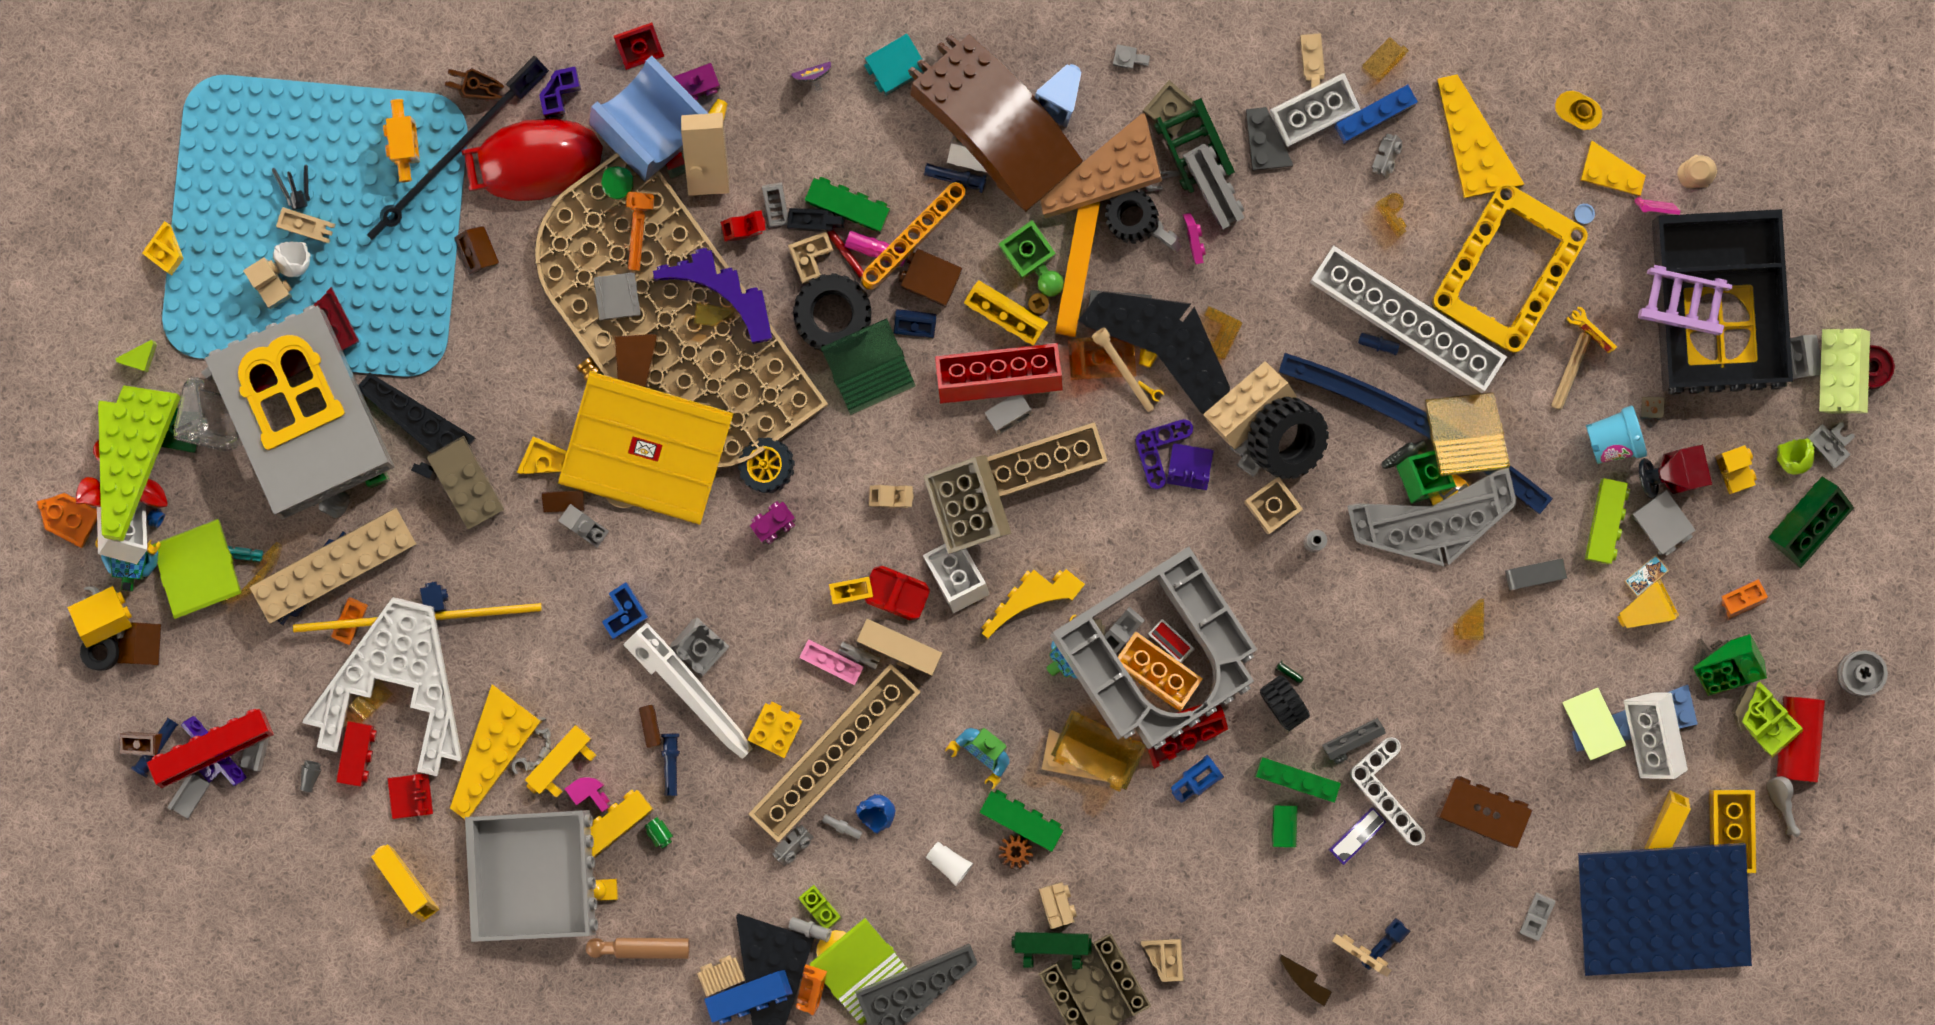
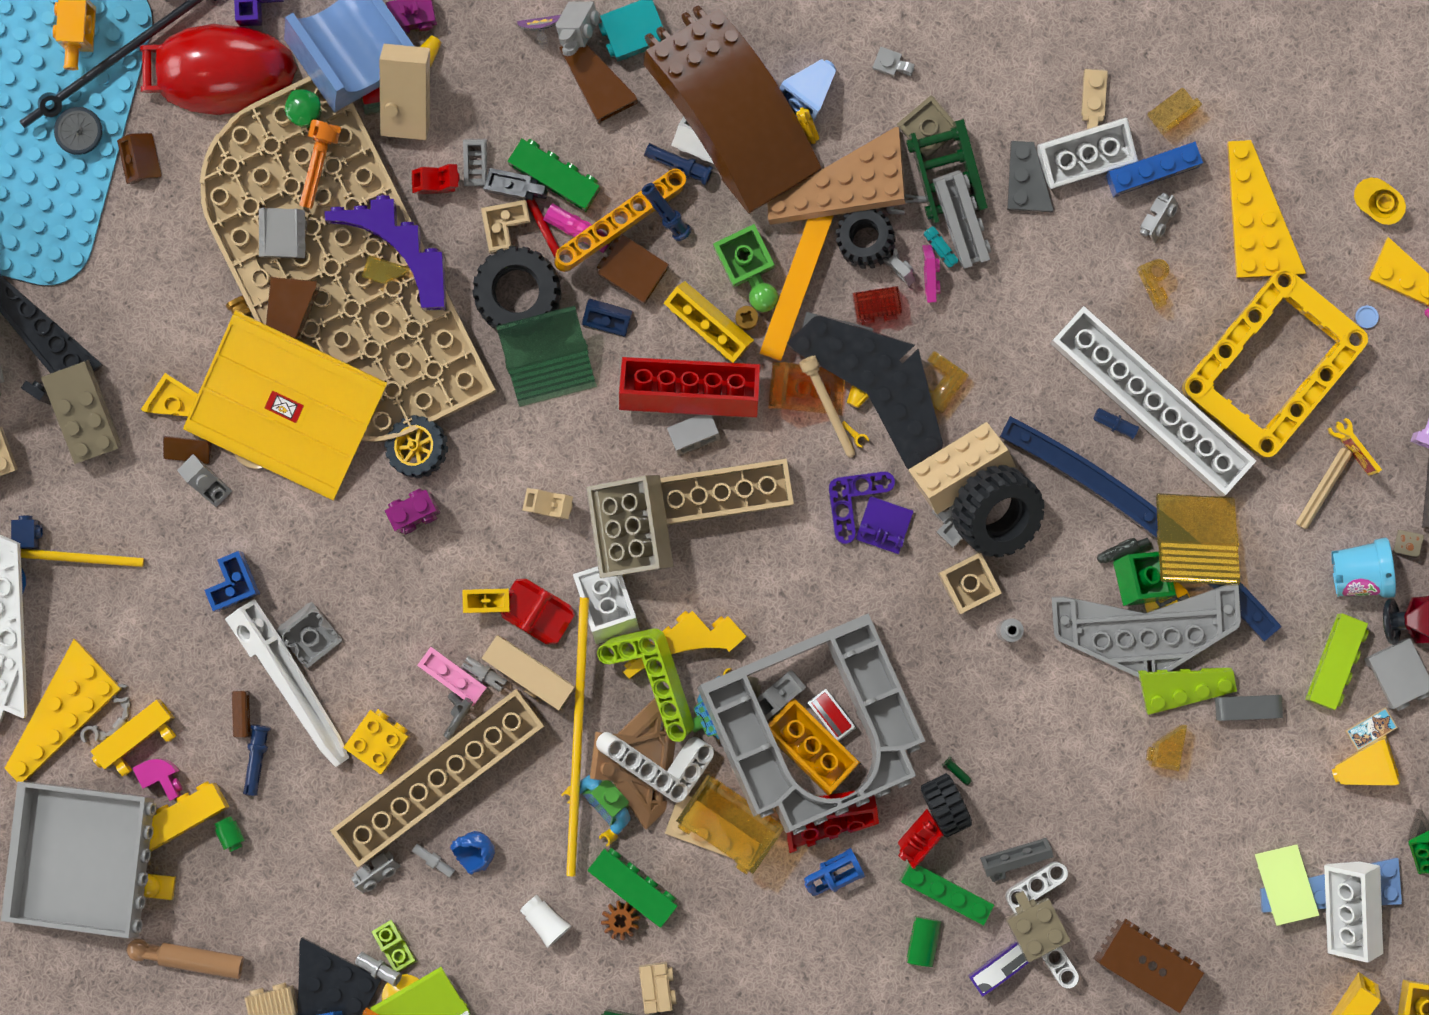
camera: 15 degrees right, 0 degrees up
none -> dark grey wheel [54,107,102,155]
none -> dark grey hose [443,692,473,740]
none -> light grey hinge [555,2,600,56]
none -> reddish brown slope [559,44,638,124]
none -> yellow piece [566,597,589,877]
none -> medium nougat plate [590,698,675,830]
none -> white beam [596,732,714,803]
none -> lime beam [597,628,694,742]
none -> dark blue pin [641,183,691,241]
none -> yellow axle [796,107,819,144]
none -> clear red brick [852,286,902,325]
none -> red hinge [897,809,943,869]
none -> teal axle [923,226,959,268]
none -> dark tan hinge [1005,890,1070,962]
none -> lime wing [1138,668,1237,715]

